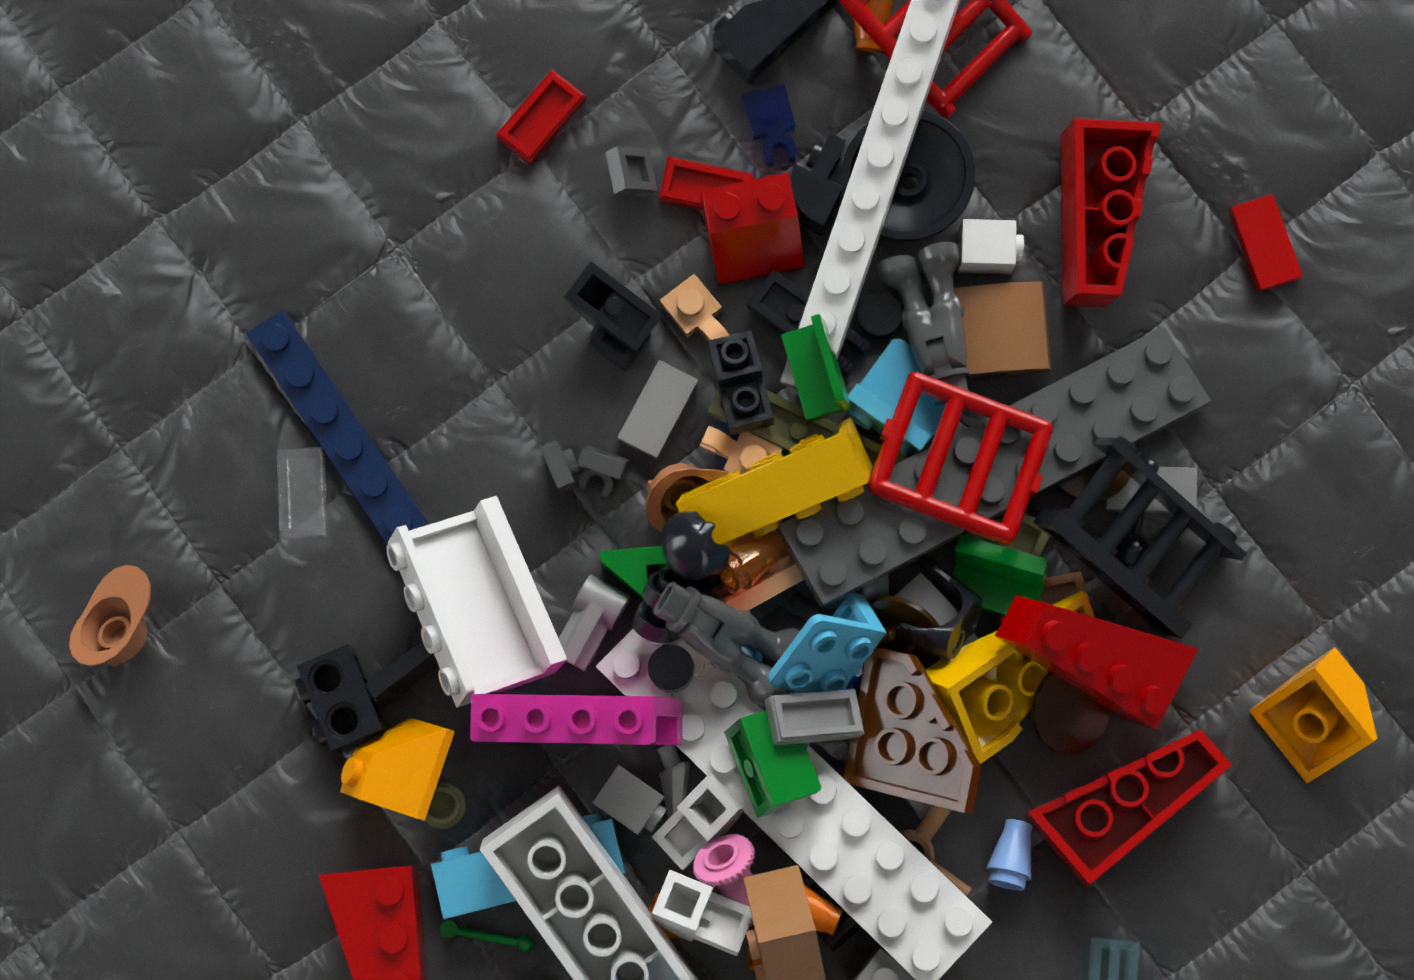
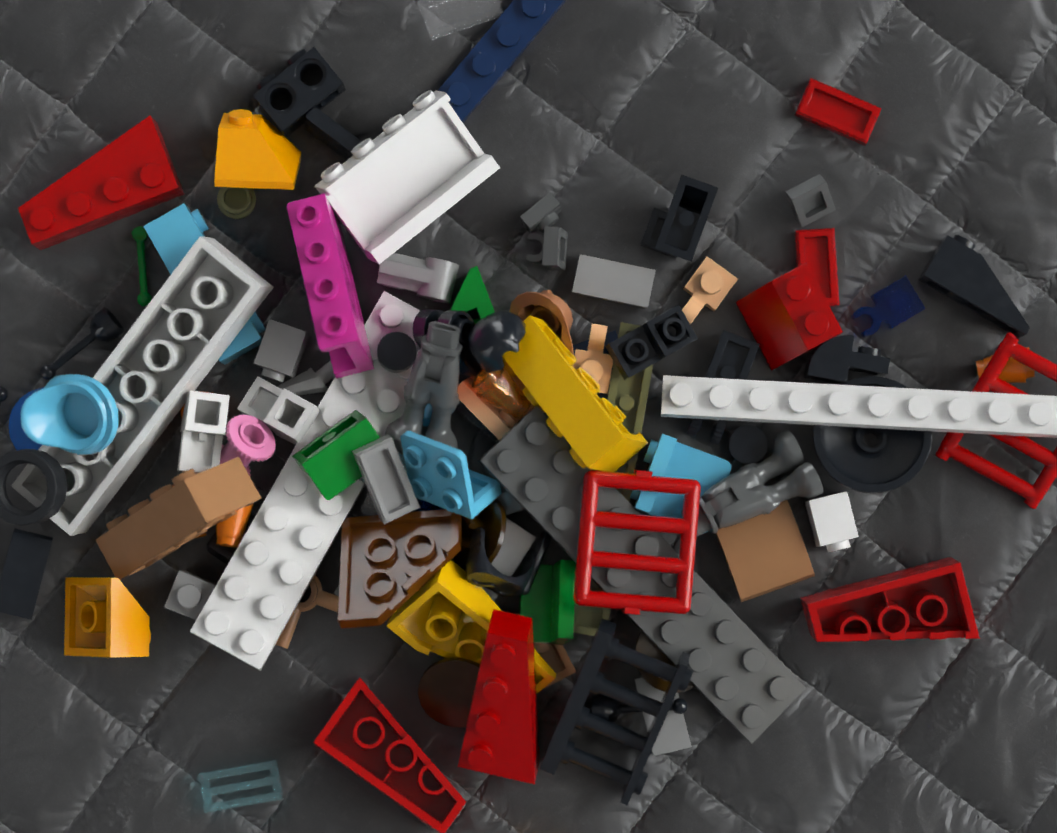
camera: 75 degrees right, 5 degrees up
green panel [781,314,852,423] -> none
light blue cone [986,819,1033,891] -> none
red tile [1228,194,1303,293] -> none

